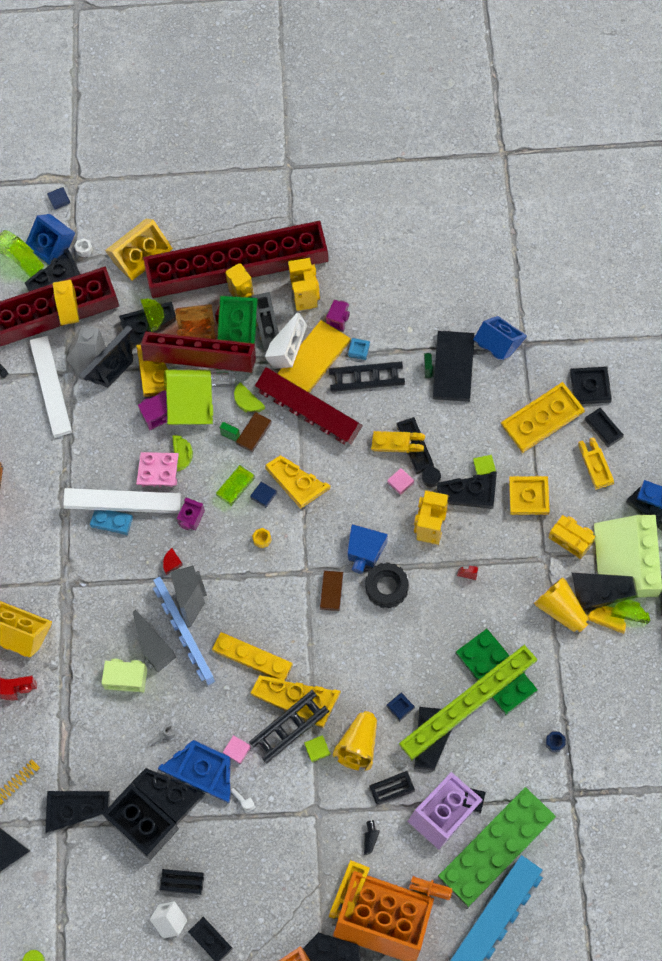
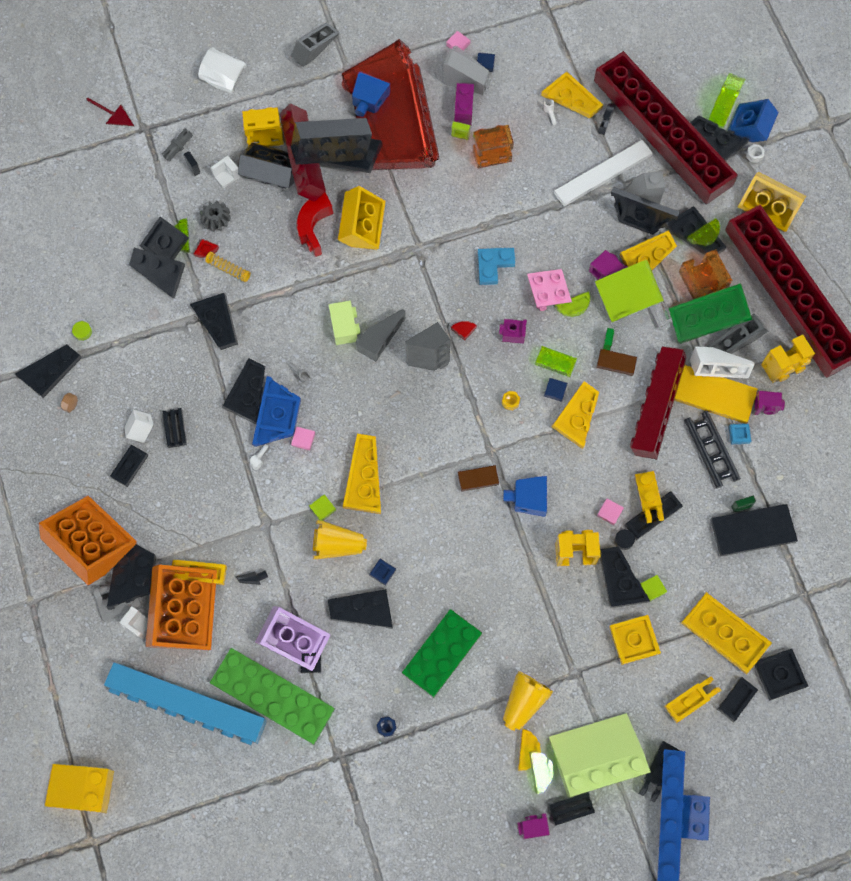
camera: 70 degrees right, 5 degrees up
dark blue tile [47,187,70,210] -> none
yellow slope [53,280,79,325] -> none
white tile [63,488,181,514] -> none
black brick [102,783,179,861] -> none
dark red brick [141,332,256,373] -> none
light blue plate [153,577,215,685] -> none
yellow plate [212,632,293,681] -> none
yellow brick [226,264,254,298] -> none
lime tile [234,382,265,412] -> none
black bar [249,690,330,764] -> none
black tyre [365,562,409,608] -> none
black tile [369,771,415,806] -> none
lime tile [399,644,538,761] -> none
orange axle [409,876,453,900] -> none
red tile [457,566,478,580] -> none
blue slope [473,316,527,360] -> none
yellow brick [548,515,596,559] -> none
black wing [571,572,638,611] -> none

